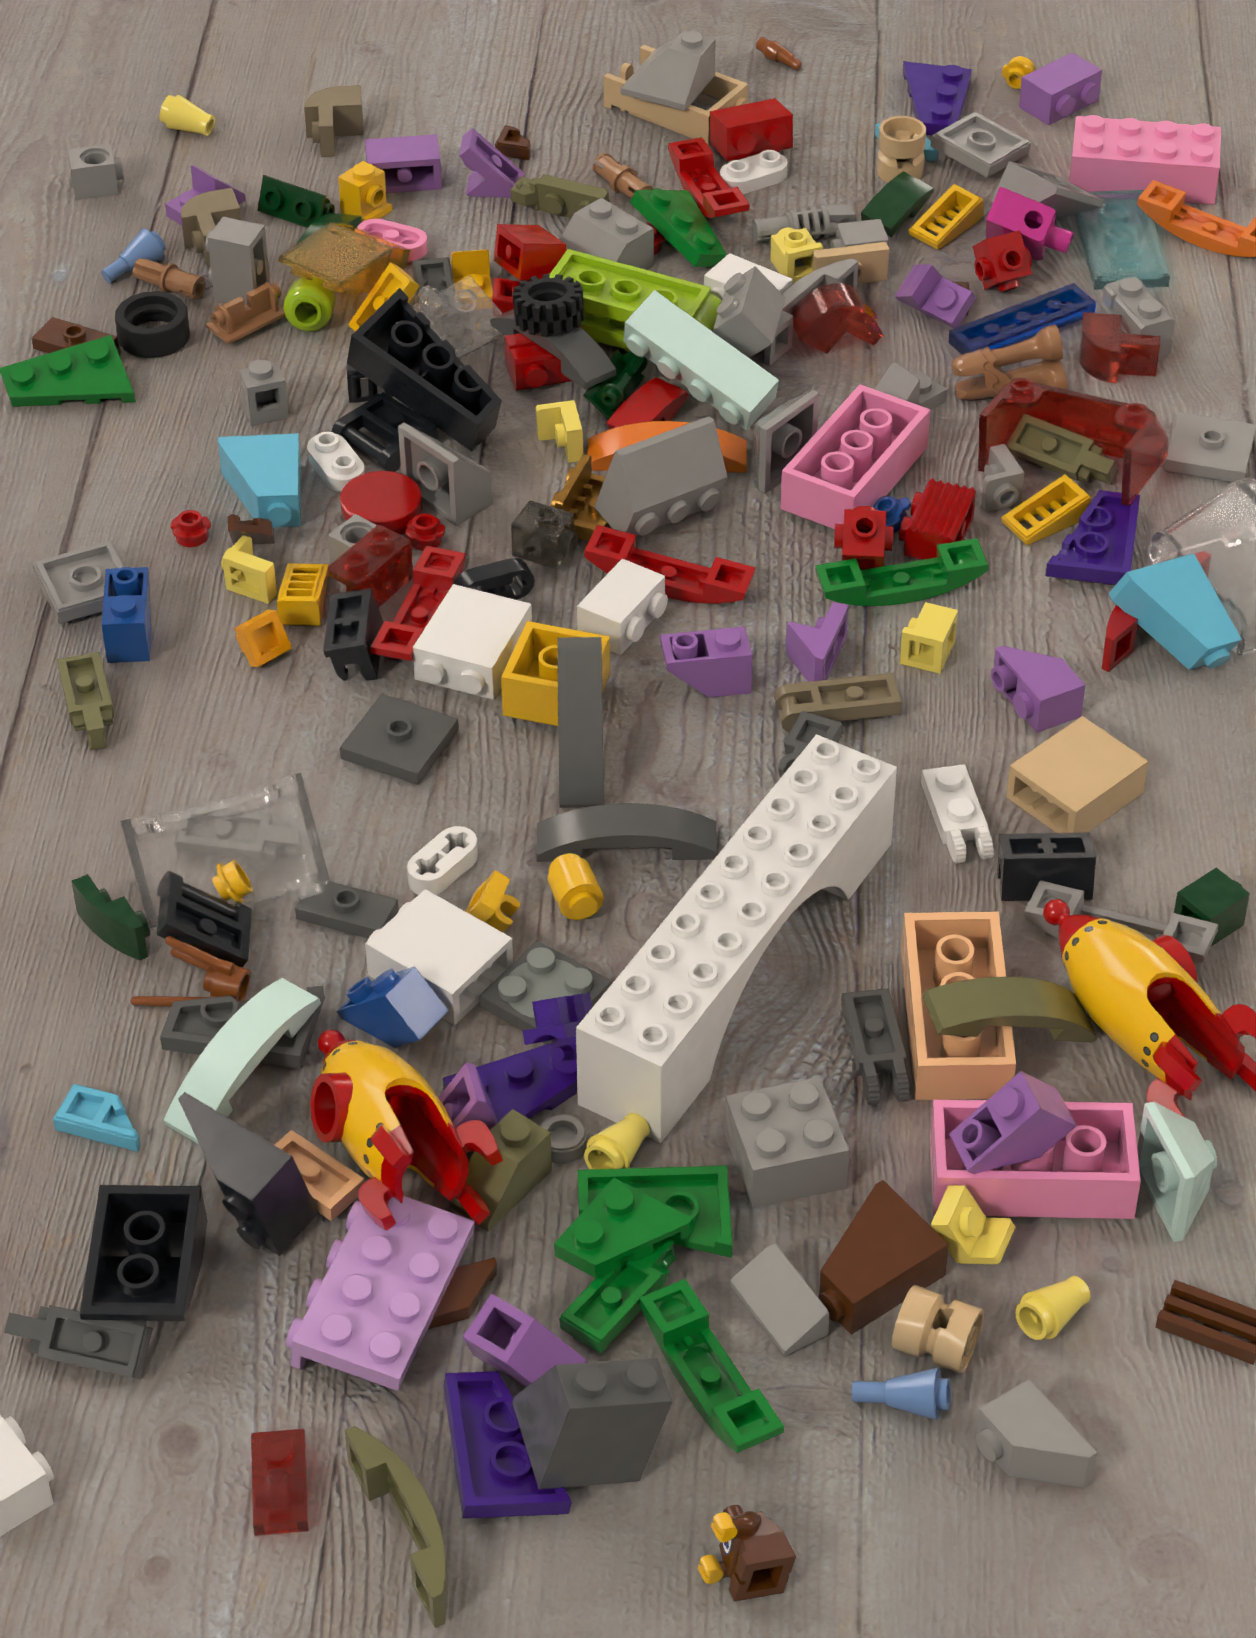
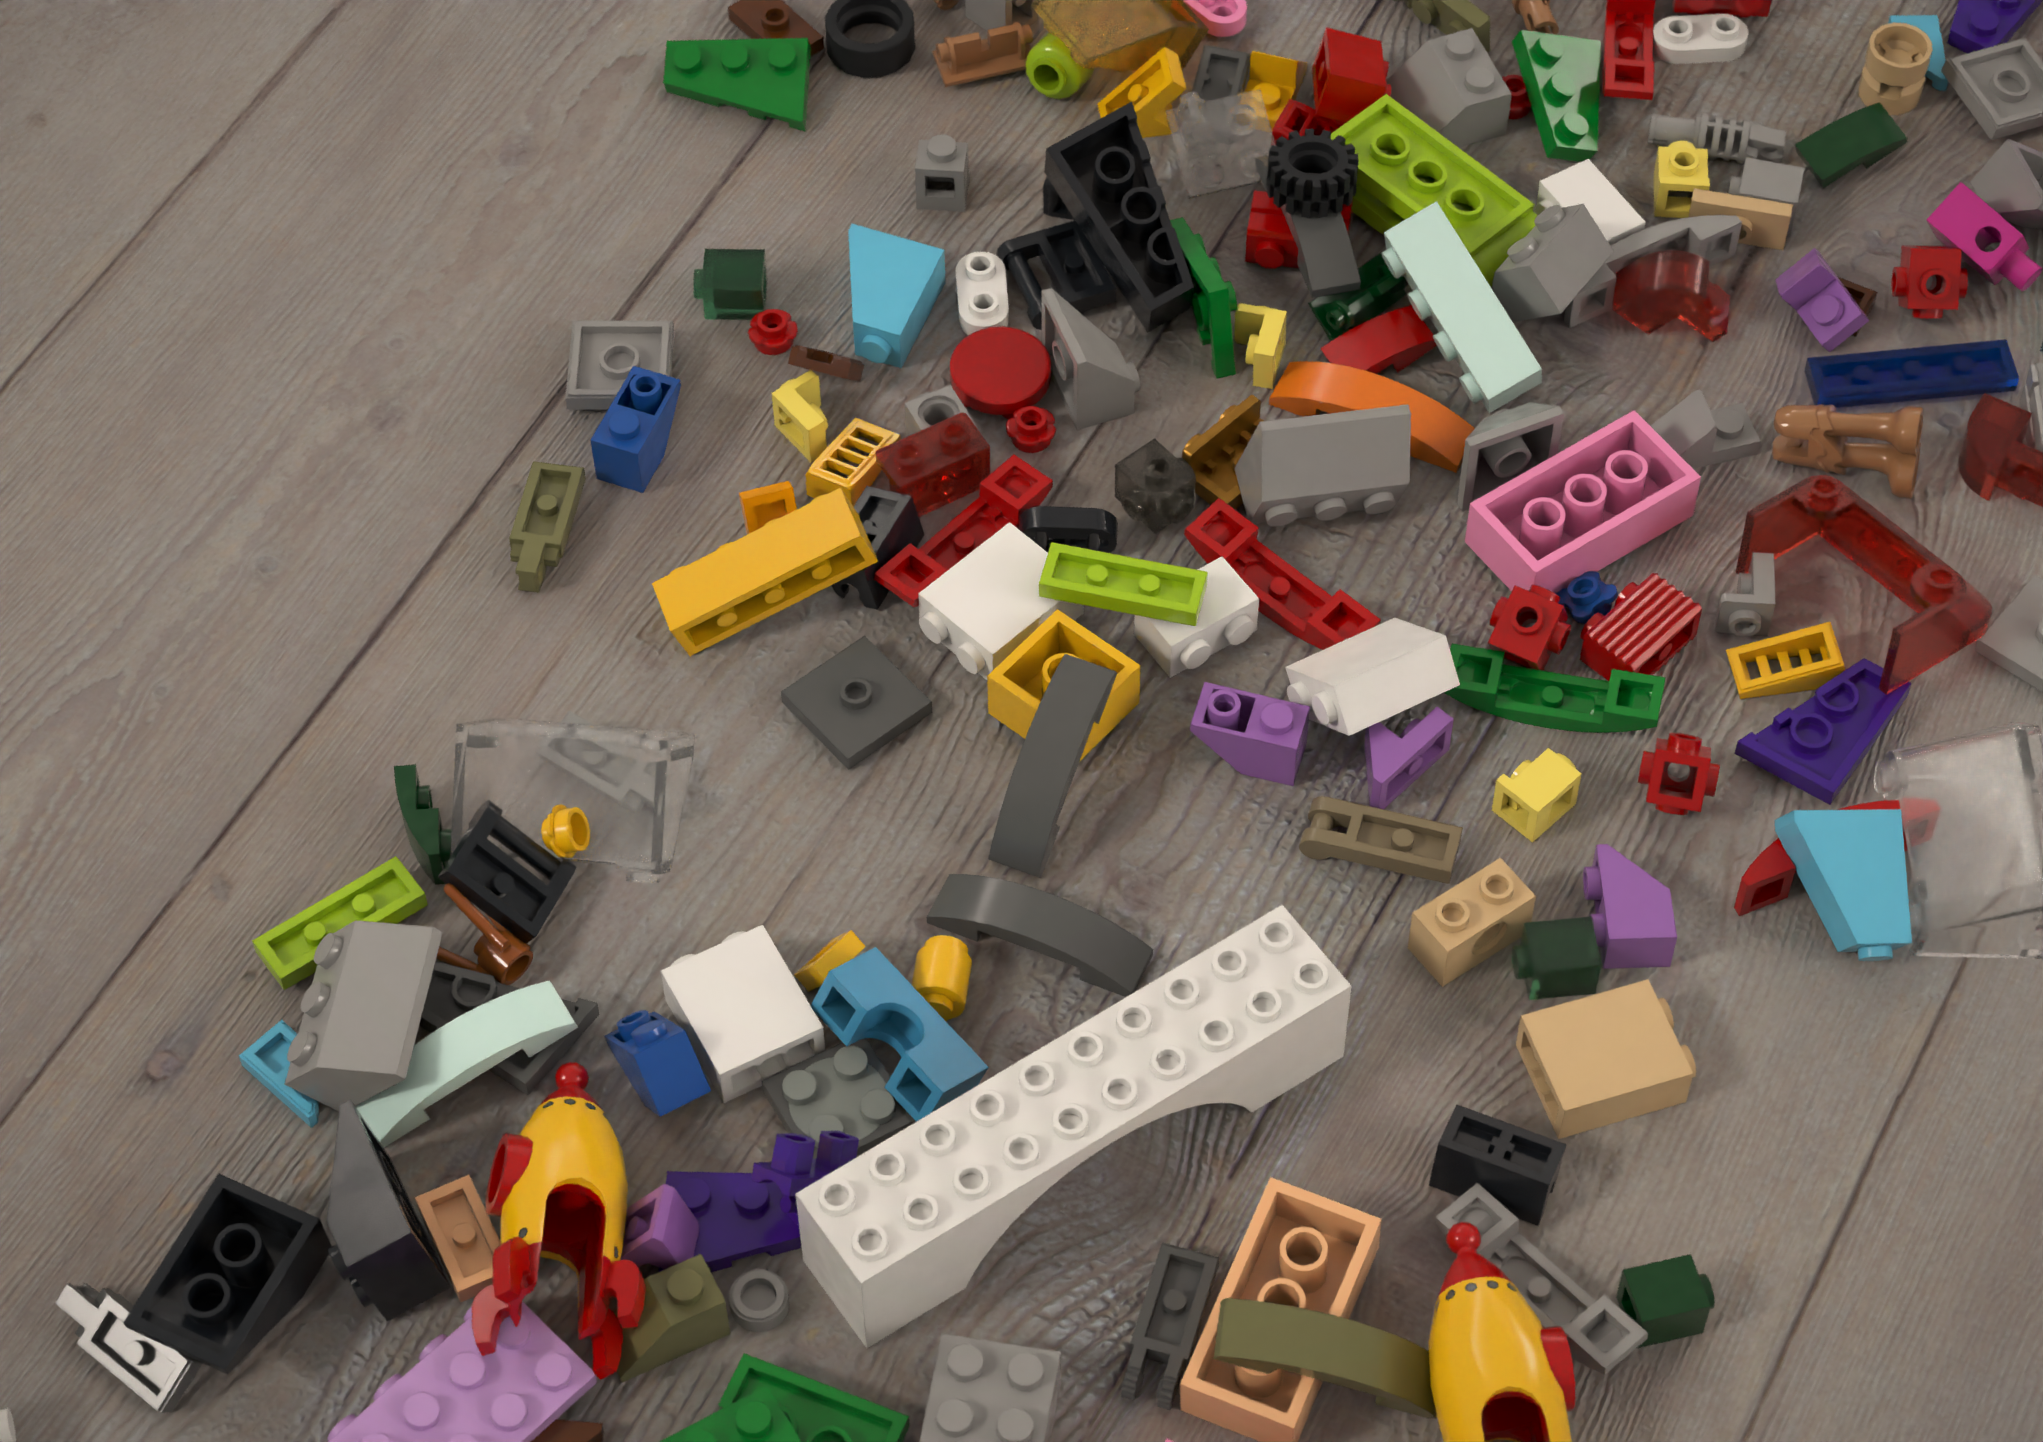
camera: 25 degrees right, 10 degrees up
dark grey plate [295,877,399,939] -> none
white beam [407,826,478,895] -> none
light yellow cone [584,1113,650,1169] -> none
dark grey plate [778,711,843,778] -> none
yellow slope [909,184,984,250] -> none
white hinge [921,764,994,864] -> none
olive hinge [1006,414,1118,485] -> none
none -> lime plate [252,856,428,991]
none -> light grey slope [285,920,443,1112]
none -> yellow brick [652,488,878,656]
none -> clear green brick [693,249,768,320]
none -> dark azure arch [810,947,989,1122]
none -> lime plate [1039,542,1208,626]
none -> green wing [1170,217,1237,379]
none -> white brick [1285,618,1460,736]
none -> tan brick [1408,857,1536,987]
none -> clear green brick [1512,917,1602,1000]
none -> red brick [1637,733,1720,815]

